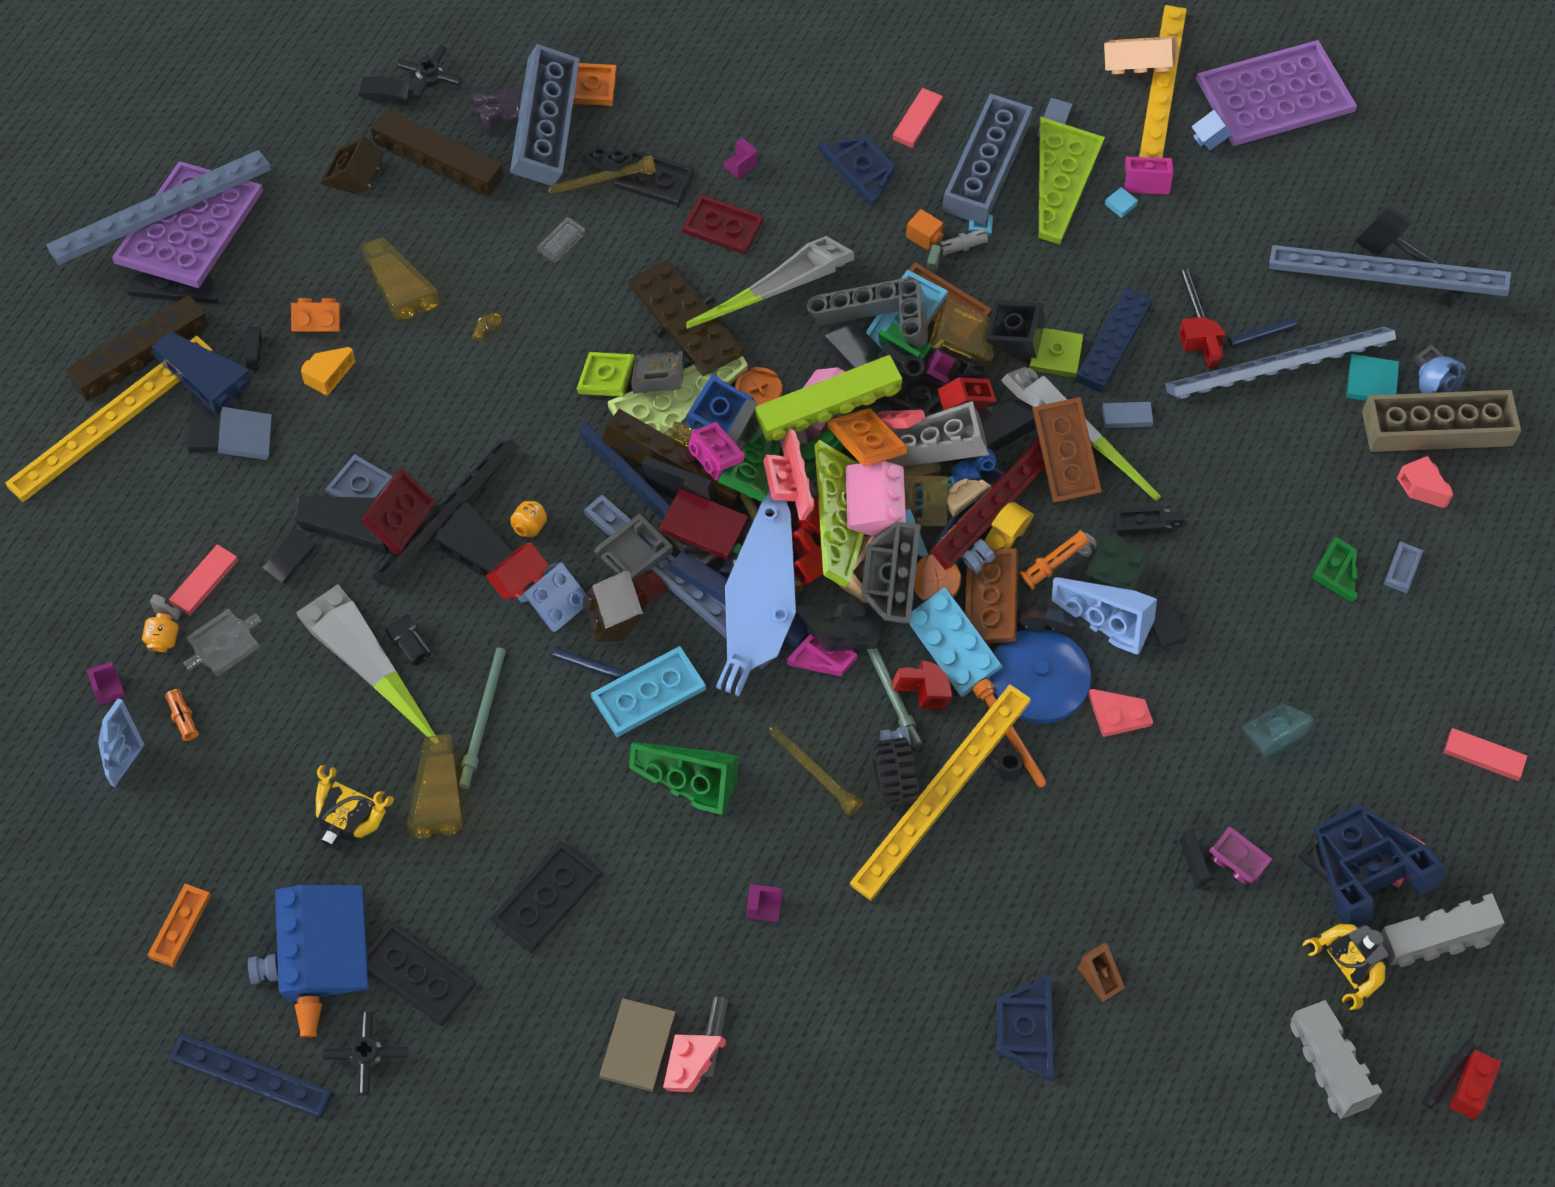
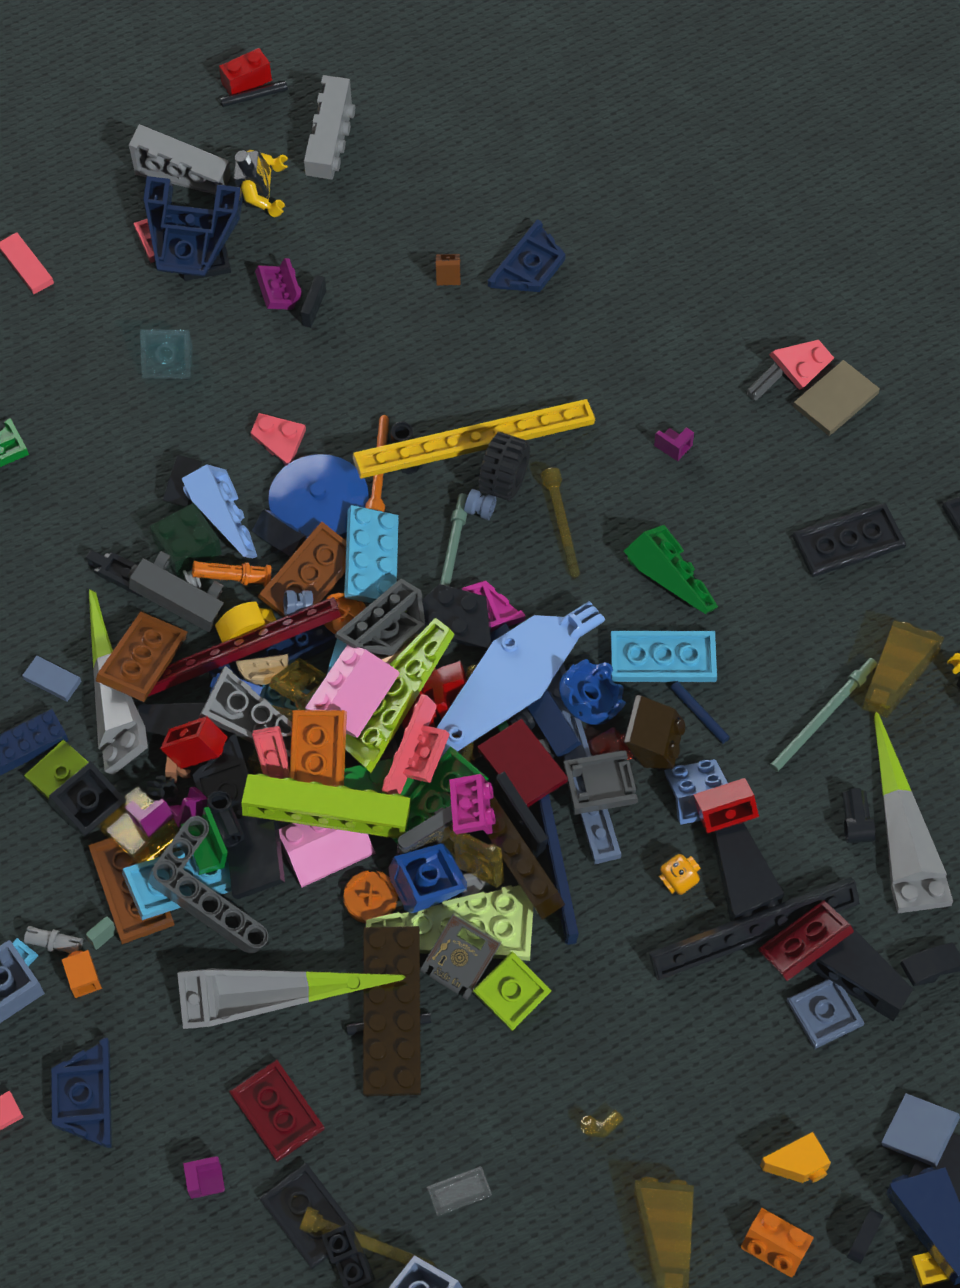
camera: 145 degrees left, 0 degrees up
red brick [892,661,952,710] -> none
none -> magenta panel [125,799,174,837]
none -> dark grey brick [128,551,224,632]
none -> blue plate [559,659,626,725]

